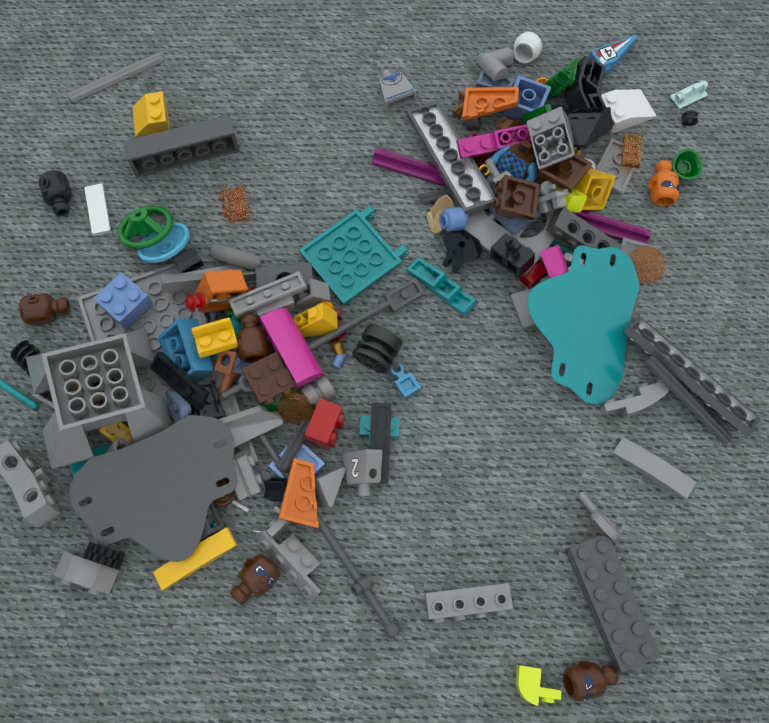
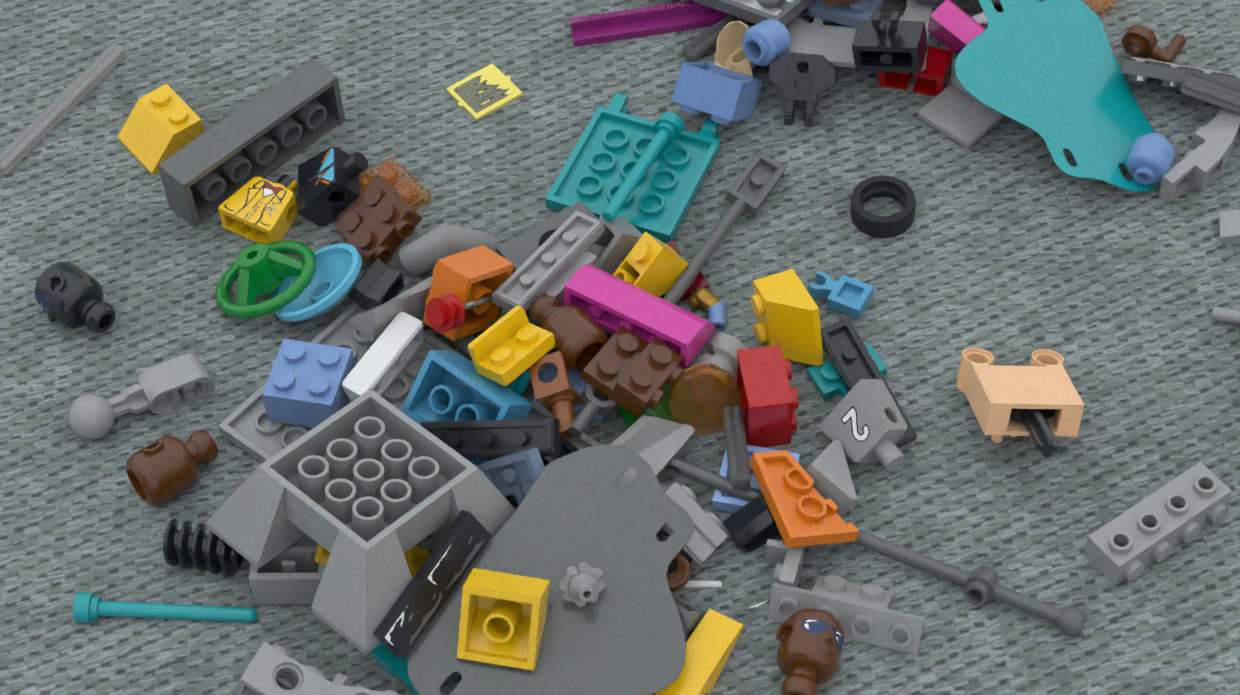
camera: 25 degrees left, 20 degrees down
white tile [84,183,112,236] -> none
pearl dark grey wheel [352,324,403,373] -> none
teal slope [406,257,477,316] -> none
none -> light grey beam [68,353,213,439]
none -> yellow torso [218,174,298,244]
none -> black torso [298,147,369,226]
none -> reddish brown plate [335,175,423,265]
none -> white slope [342,311,423,402]
none -> black tile [373,510,492,660]
none -> piece [446,63,523,121]
none -> yellow slope [457,568,550,671]
none -> light grey plant [558,562,606,607]
none -> teal piece [602,112,684,222]
none -> medium blue brick [671,61,763,125]
none -> yellow slope [750,269,824,366]
none -> black tyre [850,175,916,238]
none -> light nougat piece [956,348,1084,457]
none -> reddish brown plate [1122,25,1186,63]
none -> medium blue head [1126,133,1175,185]

